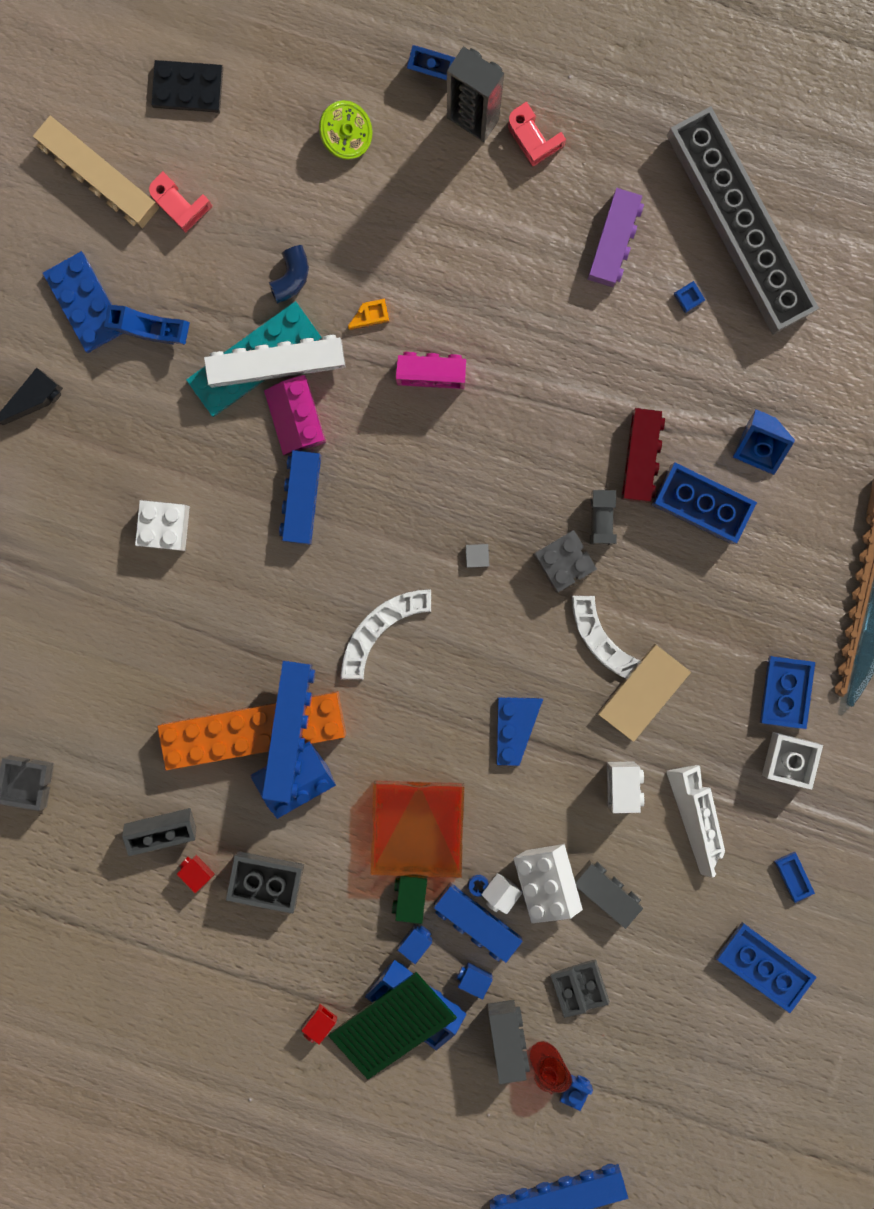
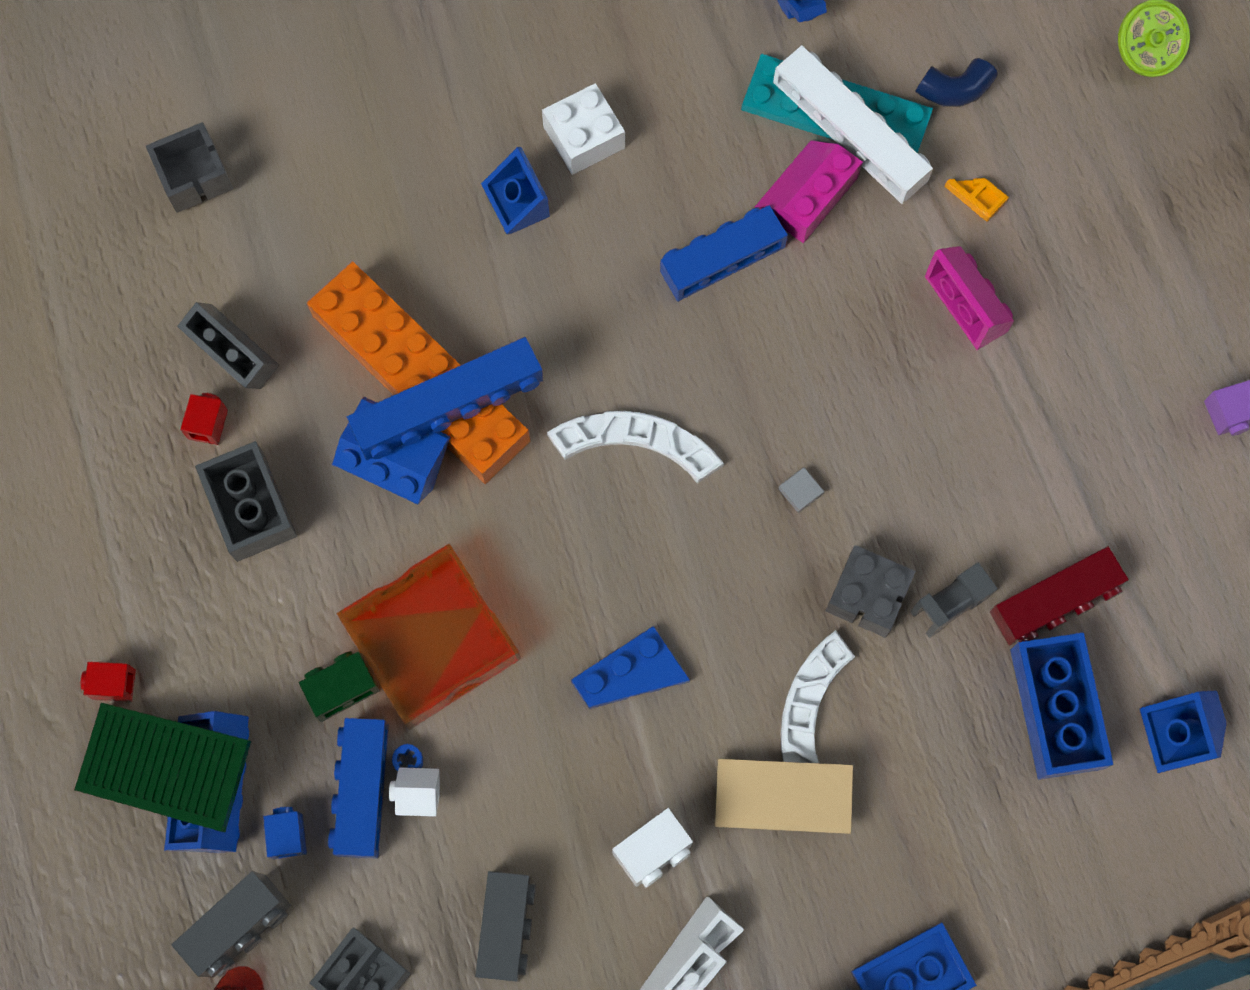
camera: 55 degrees right, 15 degrees down
blue brick [397,924,432,964] -> none
white brick [513,844,583,924] -> none
none -> blue slope [481,147,550,234]

